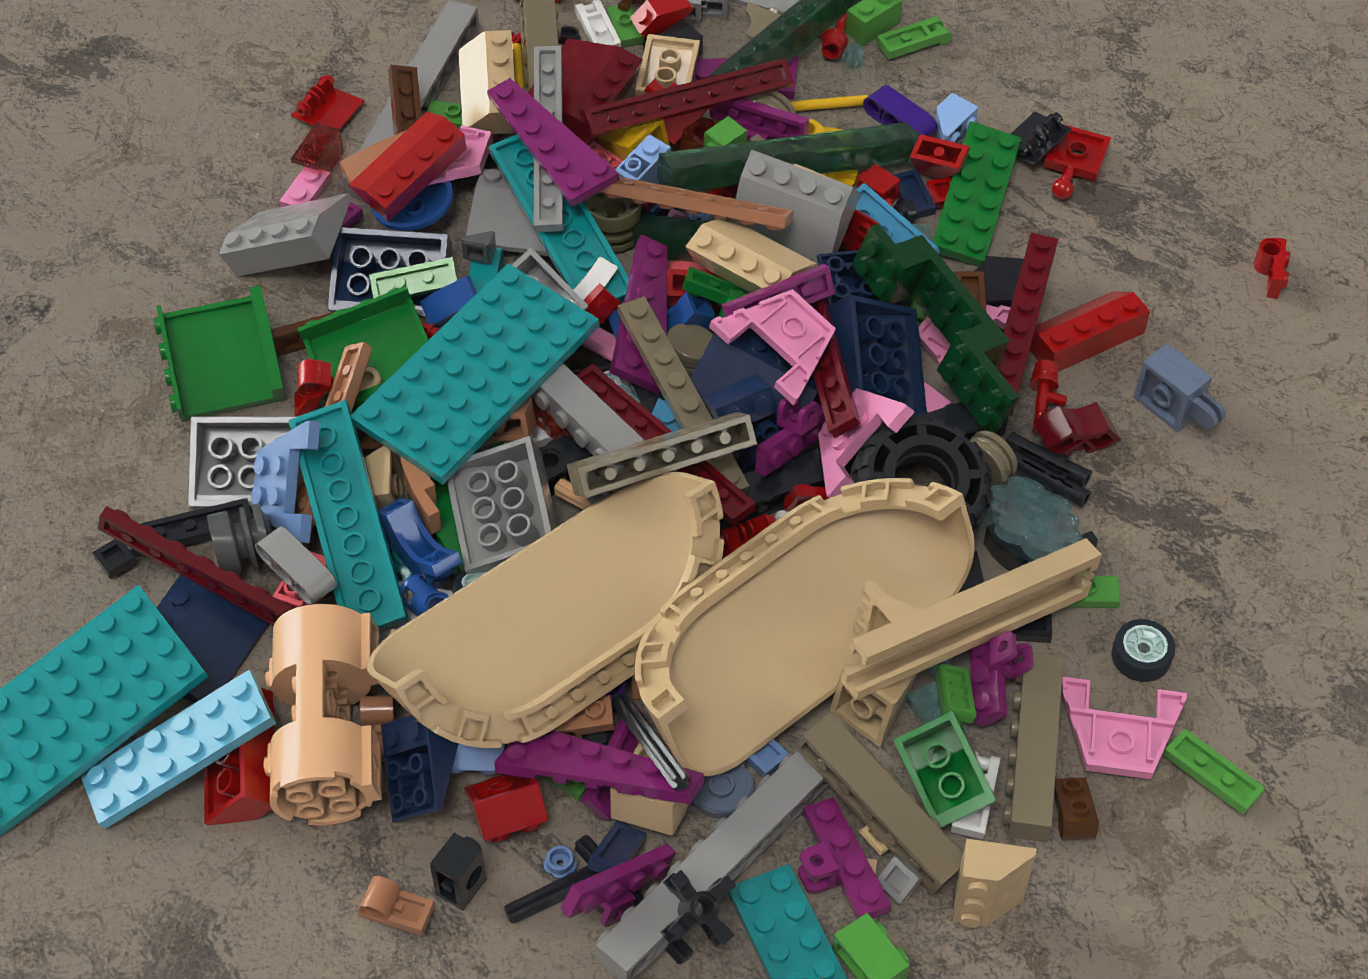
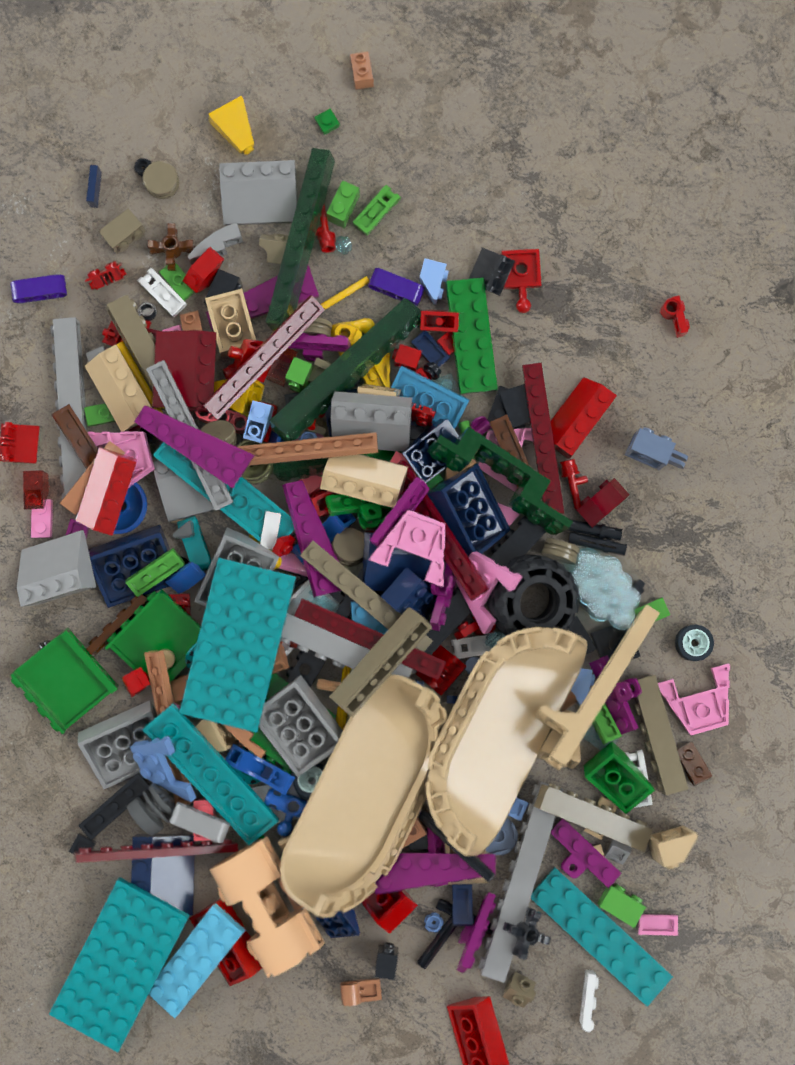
camera: 25 degrees left, 30 degrees up
bright green plate [1163,729,1265,815] -> none

